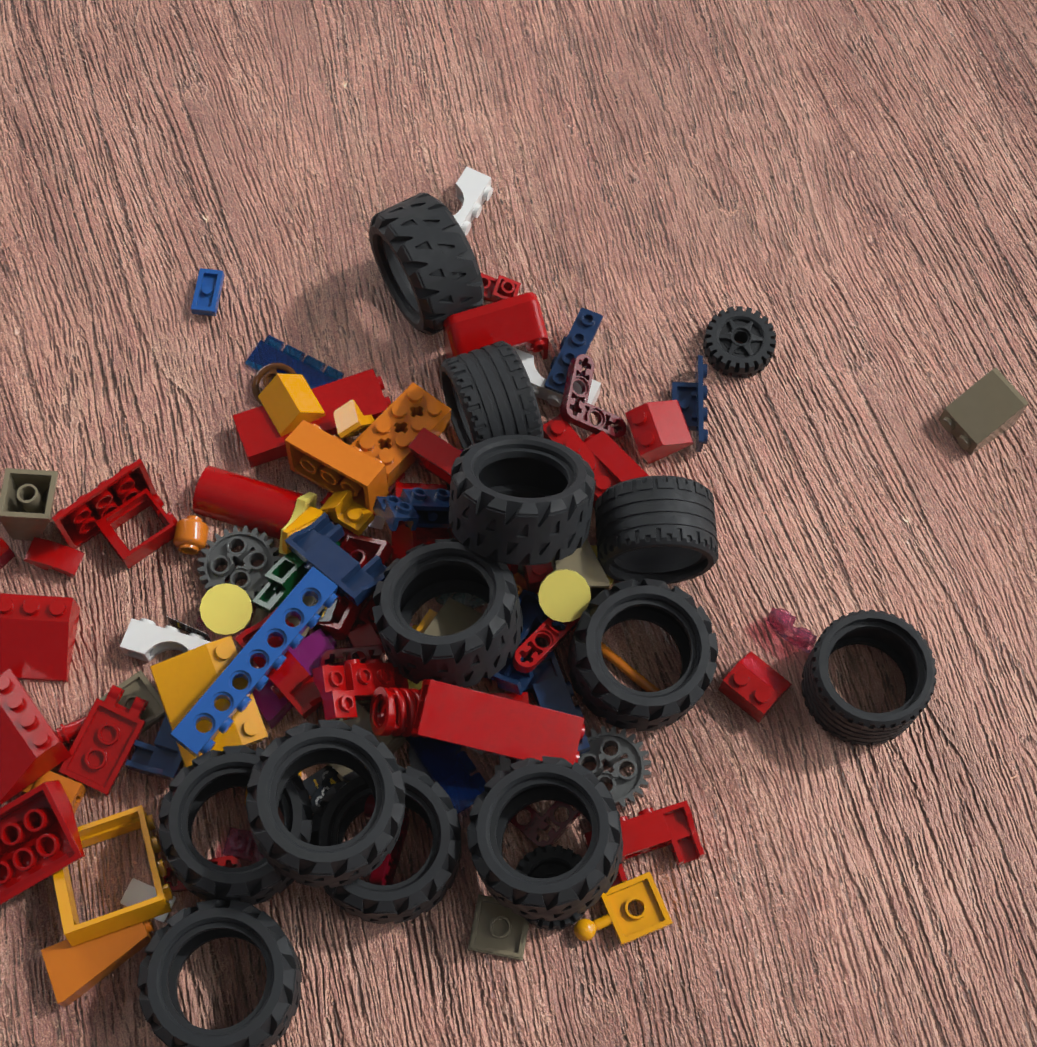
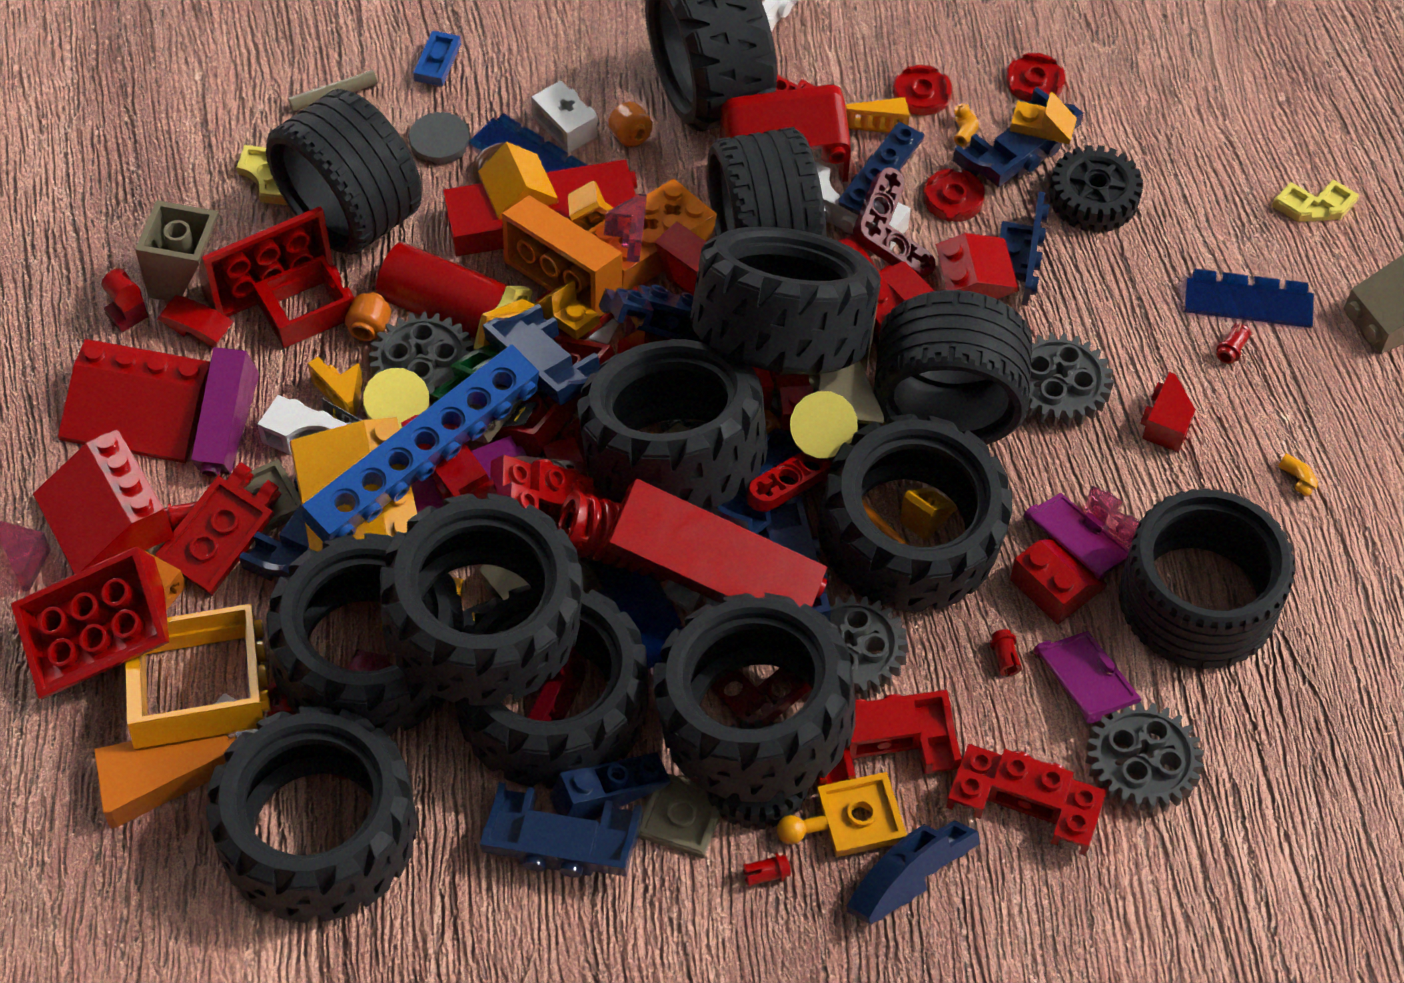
camera: 10 degrees right, 10 degrees down
none -> magenta slope [191,347,259,477]
none -> light yellow tile [237,145,288,205]
none -> black tyre [266,89,422,255]
none -> dark tan piece [288,70,378,112]
none -> light orange slope [308,356,363,417]
none -> dark grey tile [409,112,470,165]
none -> dark blue bracket [480,782,643,878]
none -> white brick [531,80,598,153]
none -> dark blue slope [549,752,671,820]
none -> clear pink slope [604,194,647,263]
none -> orange head [608,101,653,147]
none -> red pin [742,853,791,887]
none -> light orange slope [845,97,909,133]
none -> dark blue slope [846,820,981,925]
none -> red tile [892,65,952,116]
none -> slope [900,487,957,541]
none -> red tile [923,168,985,222]
none -> red bracket [946,743,1107,856]
none -> dark blue bracket [953,87,1084,187]
none -> light orange arm [954,103,979,147]
none -> red pin [989,629,1022,676]
none -> red tile [1006,53,1066,102]
none -> light orange slope [1010,92,1077,145]
none -> magenta door [1023,493,1129,581]
none -> dark grey gear [1028,332,1114,427]
none -> magenta door [1034,631,1142,724]
none -> dark grey gear [1085,702,1204,813]
none -> red slope [1140,372,1196,453]
none -> clear blue windscreen [1184,268,1314,328]
none -> red pin [1216,323,1251,364]
none -> light yellow tile [1272,180,1359,222]
none -> light orange arm [1278,453,1318,497]

